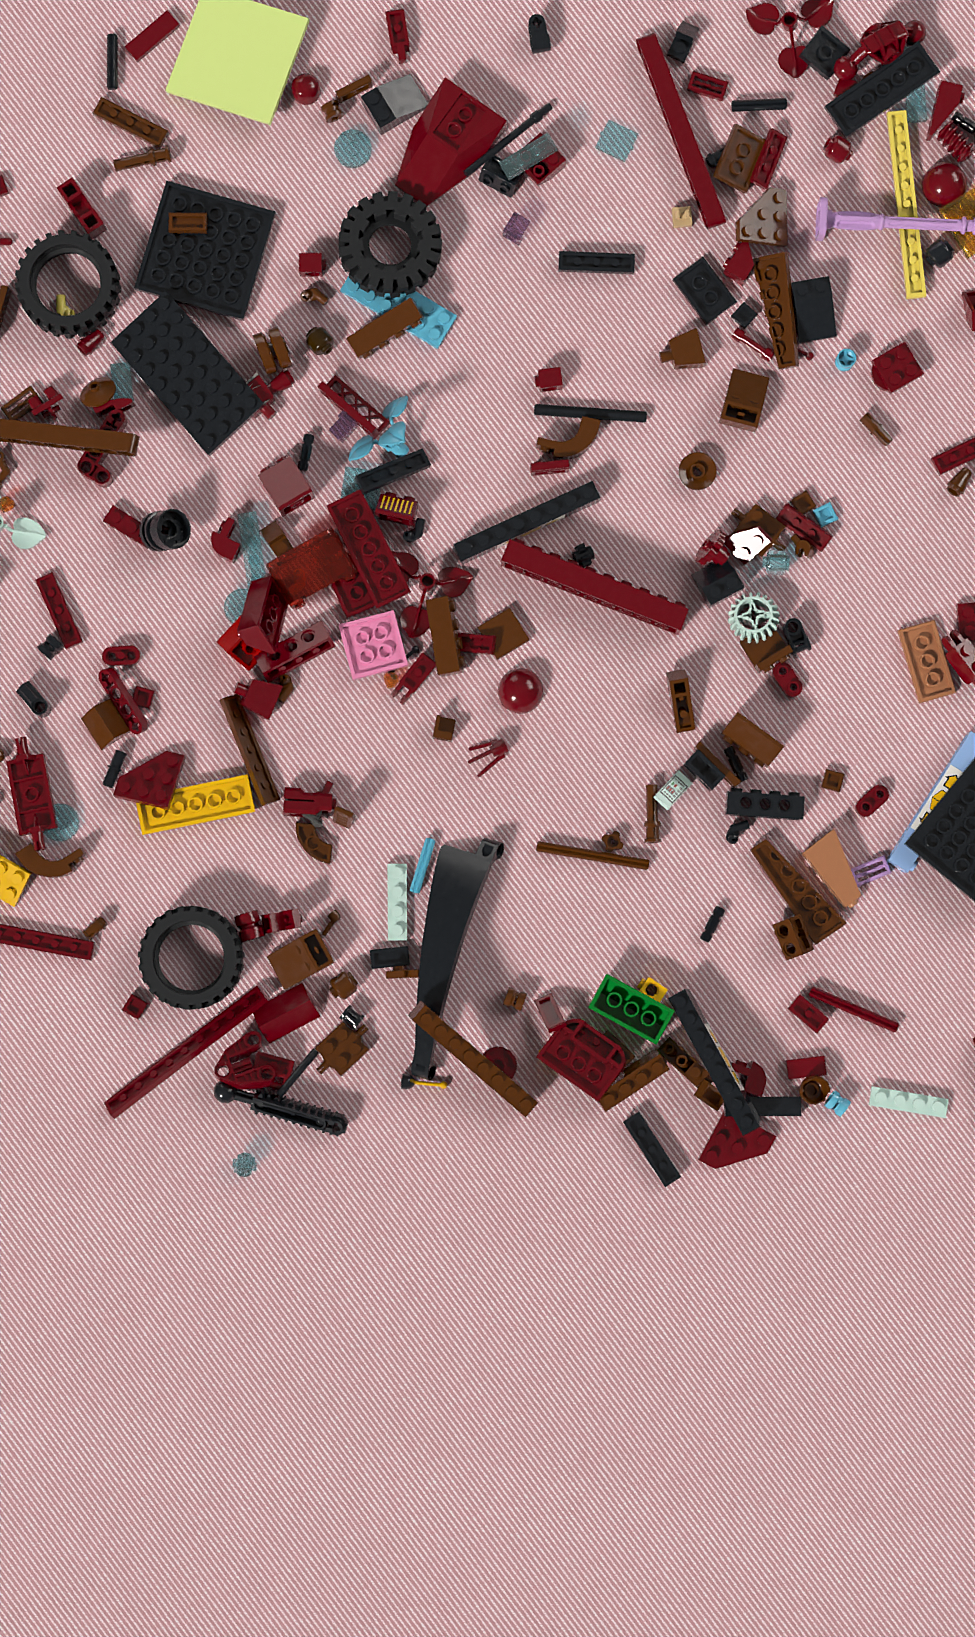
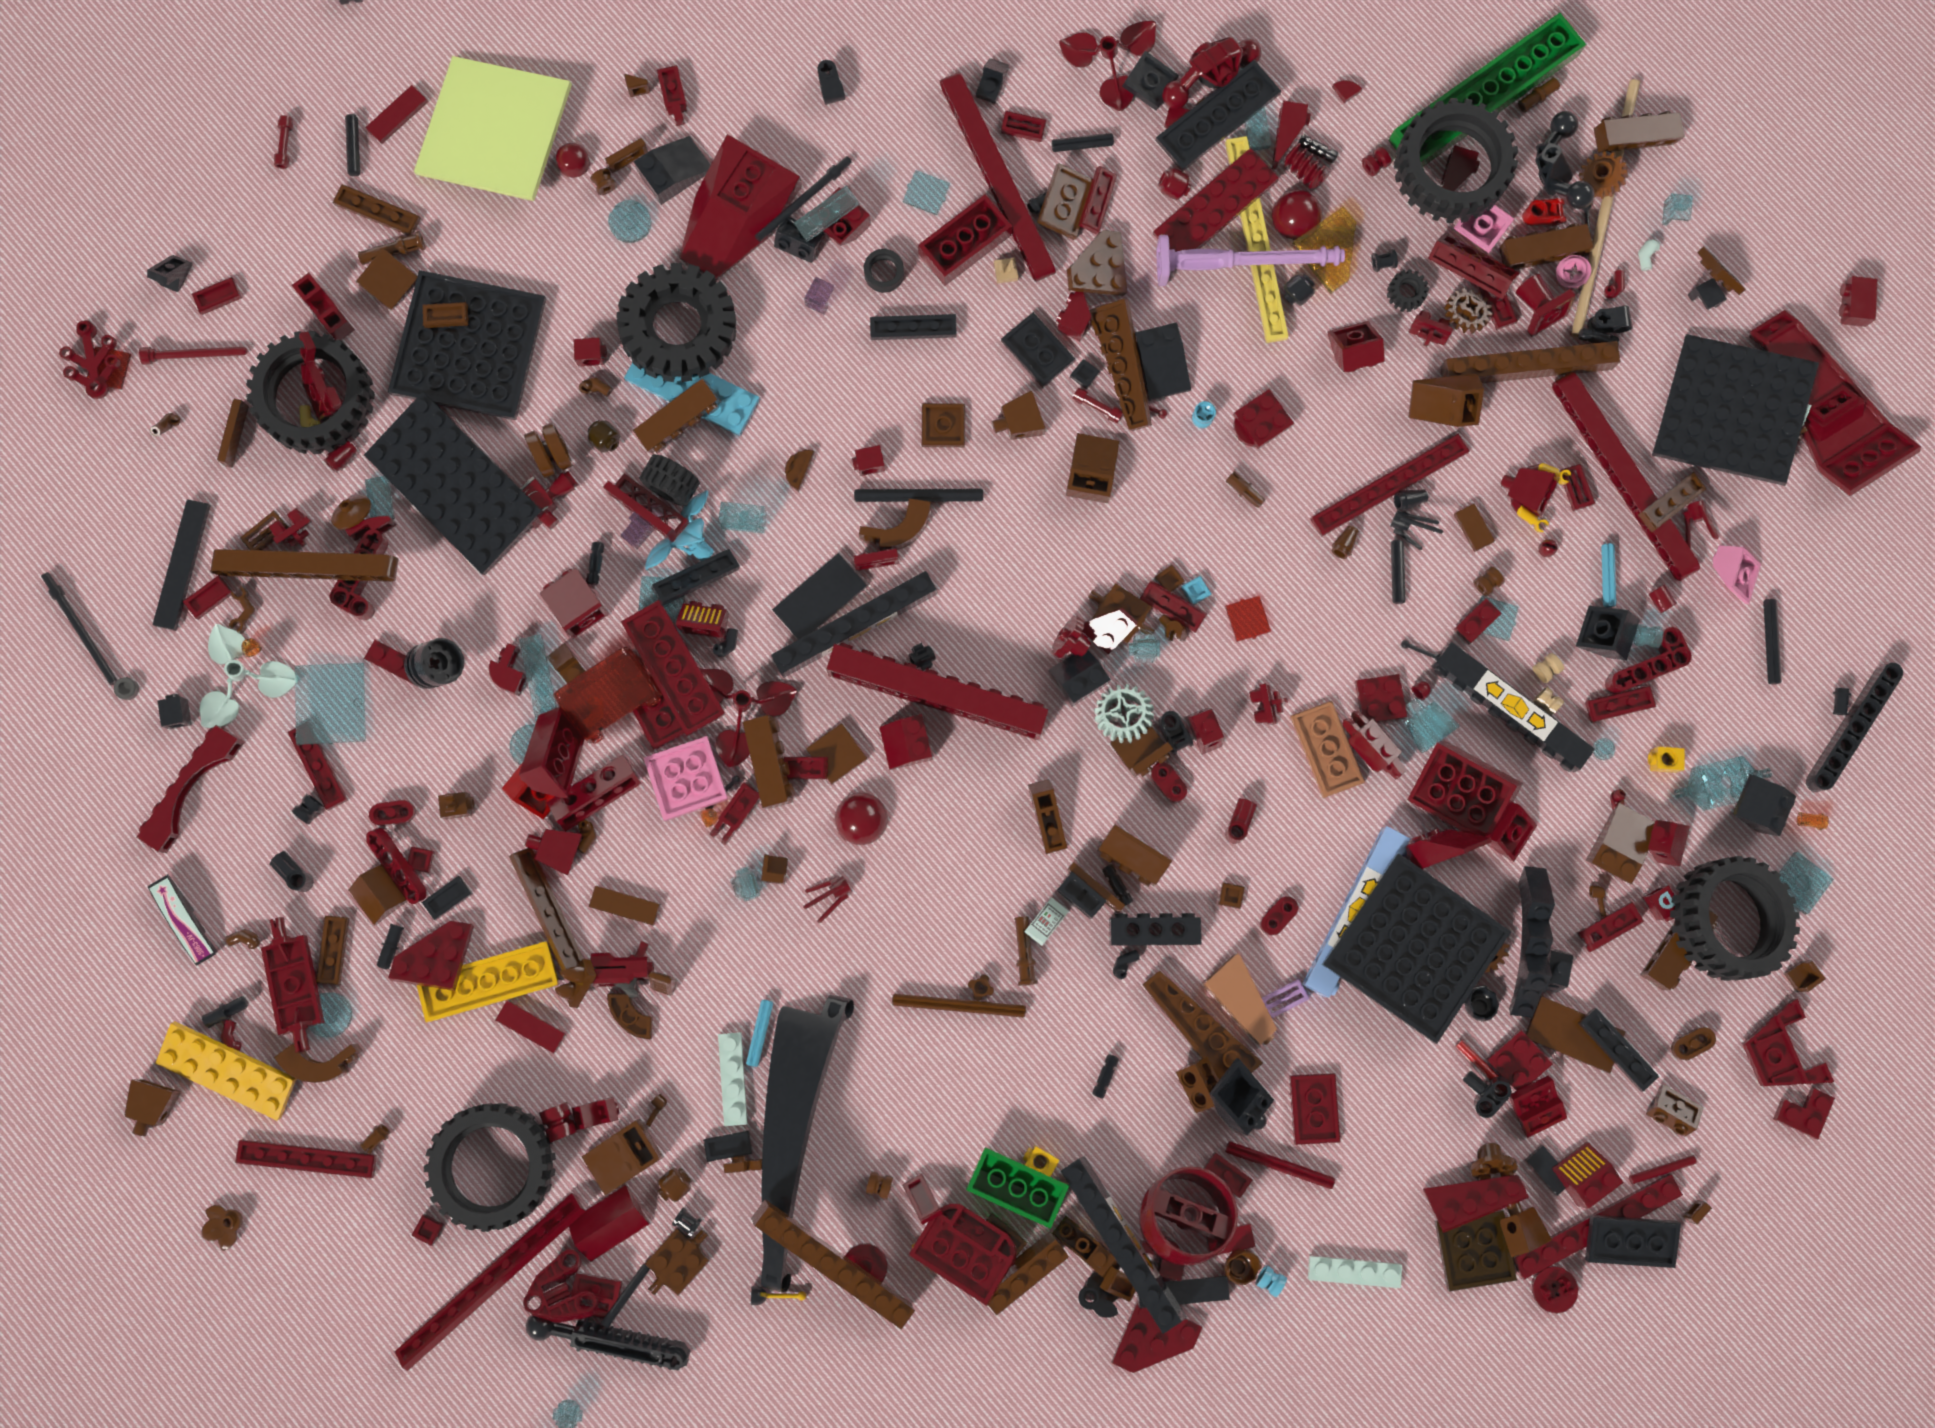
camera: 10 degrees left, 5 degrees down
black plate [623,1111,681,1187] -> none
reddish brown dish [678,452,717,490] -> none
none -> dark red bar [274,115,293,169]
none -> clear light blue piece [295,663,366,745]
none -> dark red wing [299,331,342,422]
none -> reddish brown tile [316,915,350,985]
none -> reddish brown tile [355,249,417,310]
none -> black tile [422,876,473,921]
none -> reddish brown brick [438,792,475,820]
none -> dark red tile [495,1000,567,1054]
none -> reddish brown tile [555,959,596,1008]
none -> reddish brown tile [589,886,661,926]
none -> reddish brown slope [624,74,651,97]
none -> black tyre [639,454,700,506]
none -> clear light blue window [719,502,767,534]
none -> clear light blue head [730,866,763,901]
none -> black tile [772,553,867,640]
none -> reddish brown tile [785,449,815,492]
none -> black tyre [863,249,904,293]
none -> dark red slope [879,714,932,770]
none -> dark red brick [918,194,1012,286]
none -> reddish brown tile [921,403,965,448]
none -> black plate [1078,1272,1119,1318]
none -> dark red cylinder [1139,1166,1238,1266]
none -> dark red plate [1153,148,1279,252]
none -> dark red torso [1185,708,1224,755]
none -> black slope [1209,1058,1274,1136]
none -> clear red piece [1225,596,1271,642]
none -> dark red piece [1225,798,1257,844]
none -> dark red hips [1249,683,1288,725]
none -> dark red tile [1289,1073,1341,1145]

